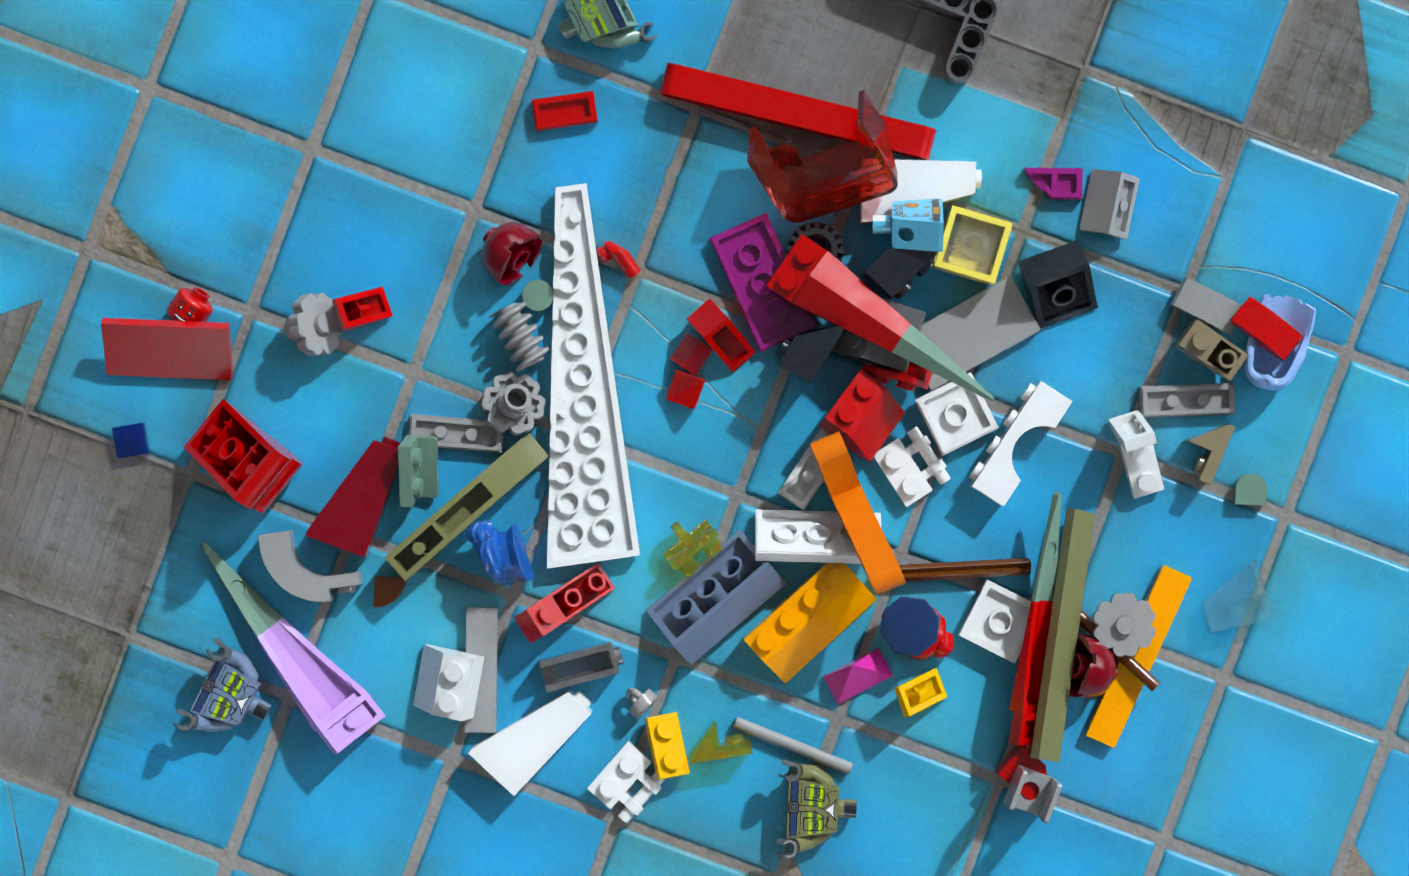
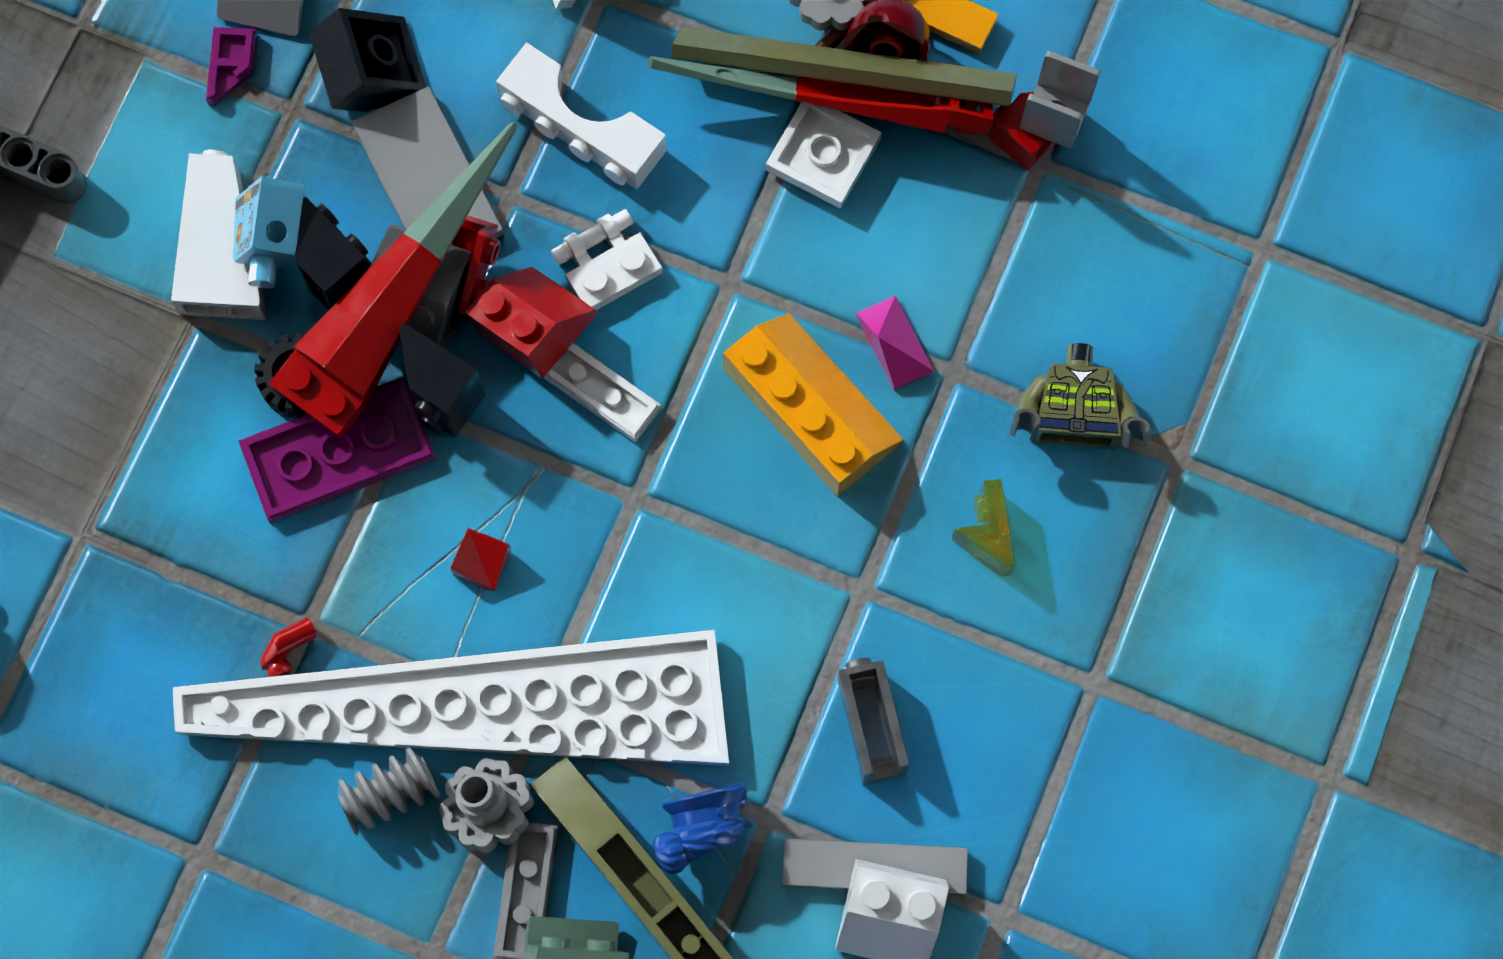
camera: 90 degrees left, 15 degrees down
white slope [468,690,592,796] -> none
dark red cylinder [481,222,543,286] -> none
red slope [513,563,615,644] -> none
sand green tile [522,280,554,311] -> none
red tile [532,91,598,132] -> none
white plate [587,740,665,823] -> none
light grey tile [626,687,657,719] -> none
yellow plate [644,712,690,781] -> none
sand blue slope [646,529,786,665] -> none
red beam [659,63,937,160] -> none
clear yellow hips [663,519,722,577] -> none
red slope [670,333,713,376] -> none
red slope [686,298,756,372] -> none
light grey bar [733,716,853,775] -> none
clear red windscreen [747,90,898,223] -> none
white tile [755,509,881,564] -> none
orange beam [810,431,906,596] -> none
dark blue piece [880,596,954,660] -> none
yellow slope [894,668,947,718] -> none
reddish brown axle [899,558,1031,582] -> none
white plate [914,372,999,456] -> none
piece [932,205,1013,286] -> none

